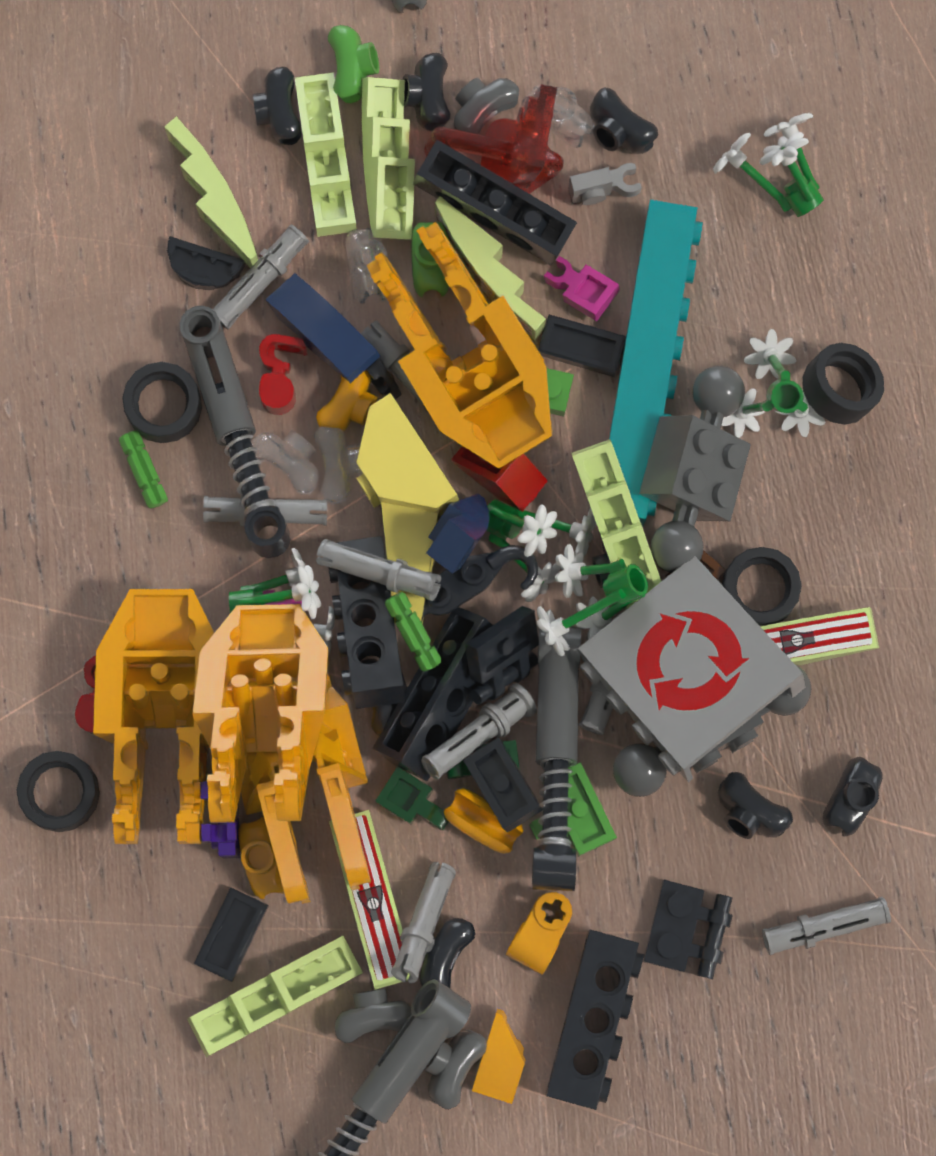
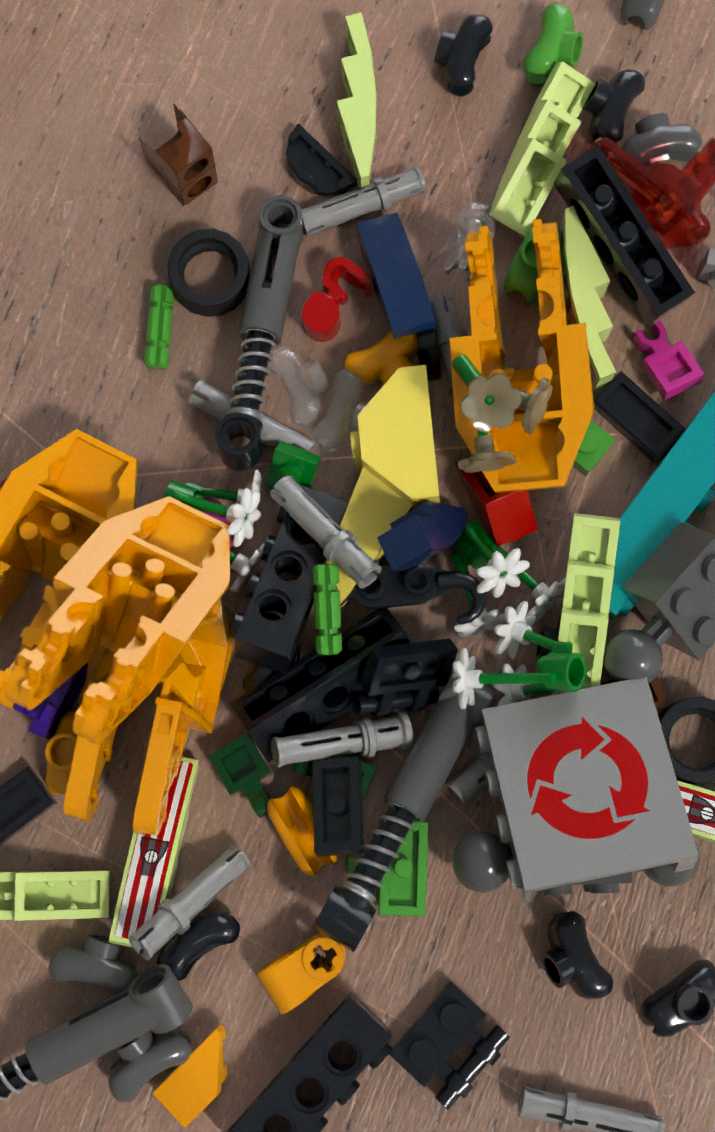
camera: 30 degrees right, 0 degrees up
yellowish green slope [295,72,357,237] -> none
none -> reddish brown piece [139,104,218,206]
none -> green plate [266,441,321,489]
none -> dark tan plant [452,354,553,473]

